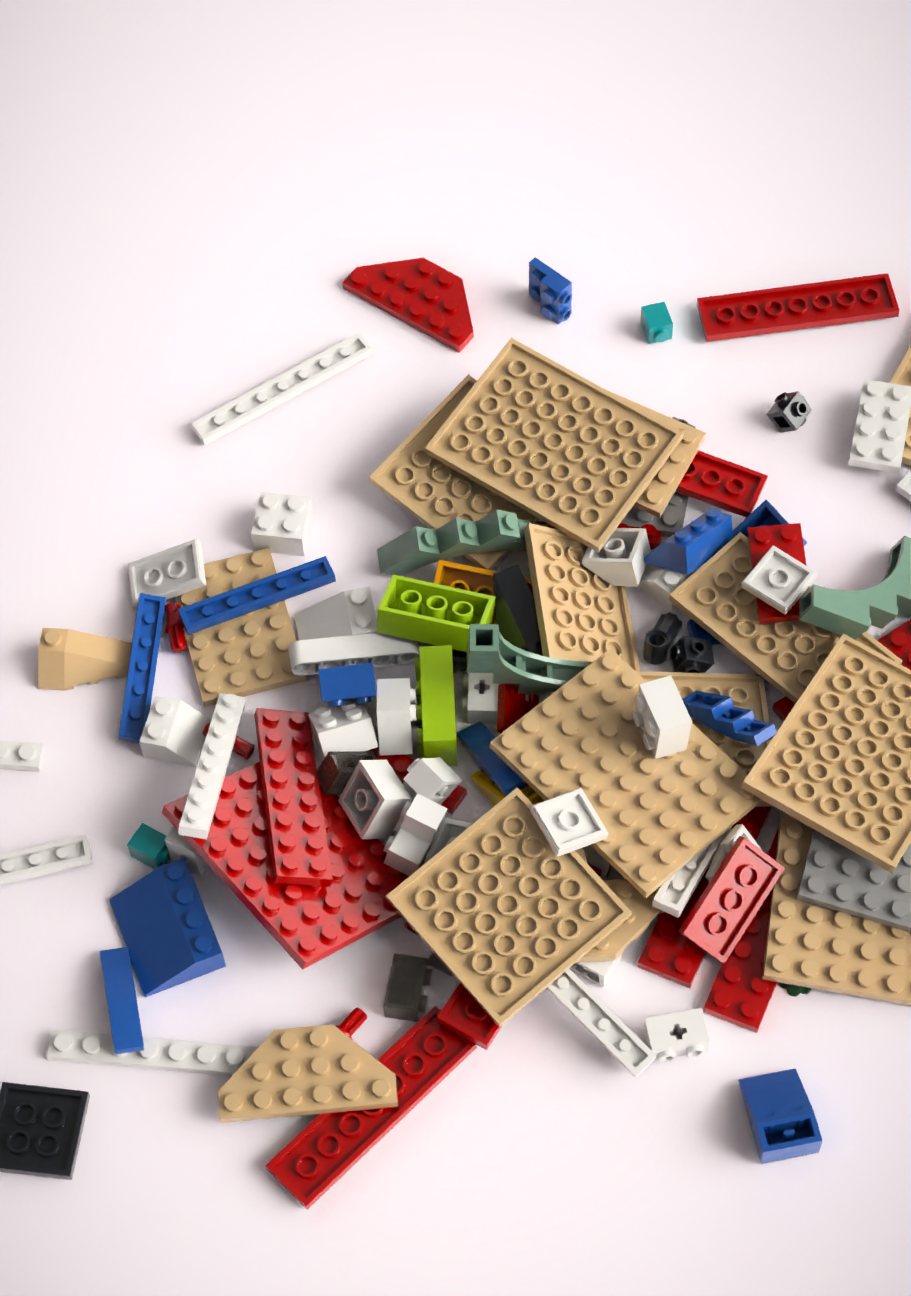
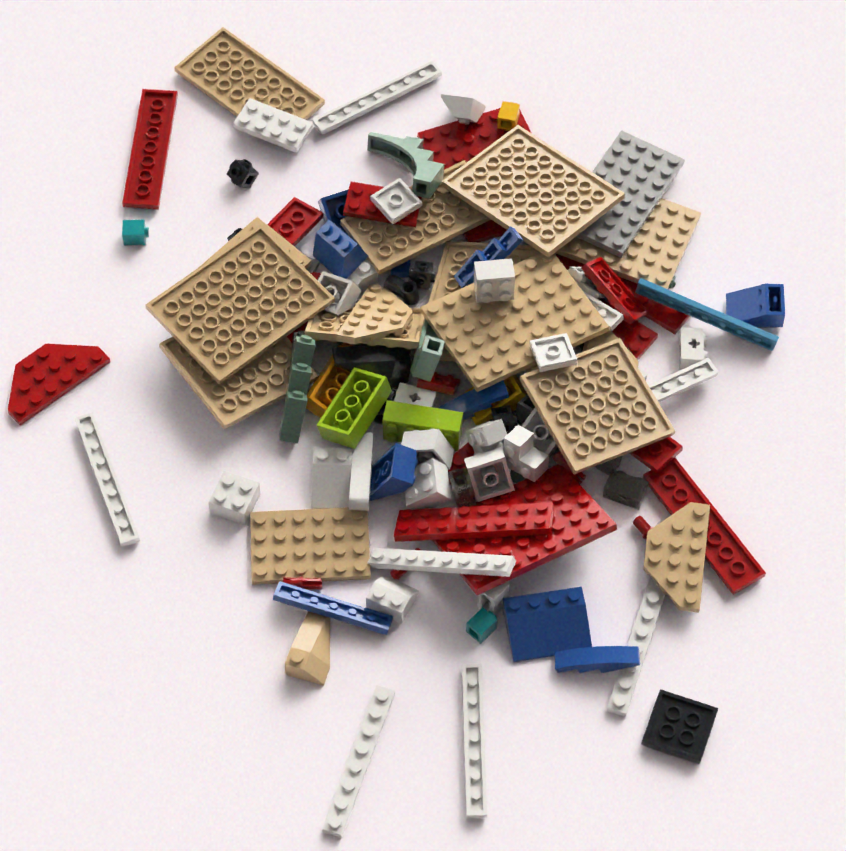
camera: 80 degrees left, 0 degrees up
white tile [128,538,206,611] -> none
blue plate [178,556,336,635] -> none
blue plate [529,257,572,325] -> none
none -> tan plate [336,284,413,344]
none -> black brick [489,405,518,434]
none -> dark azure tile [635,278,779,351]

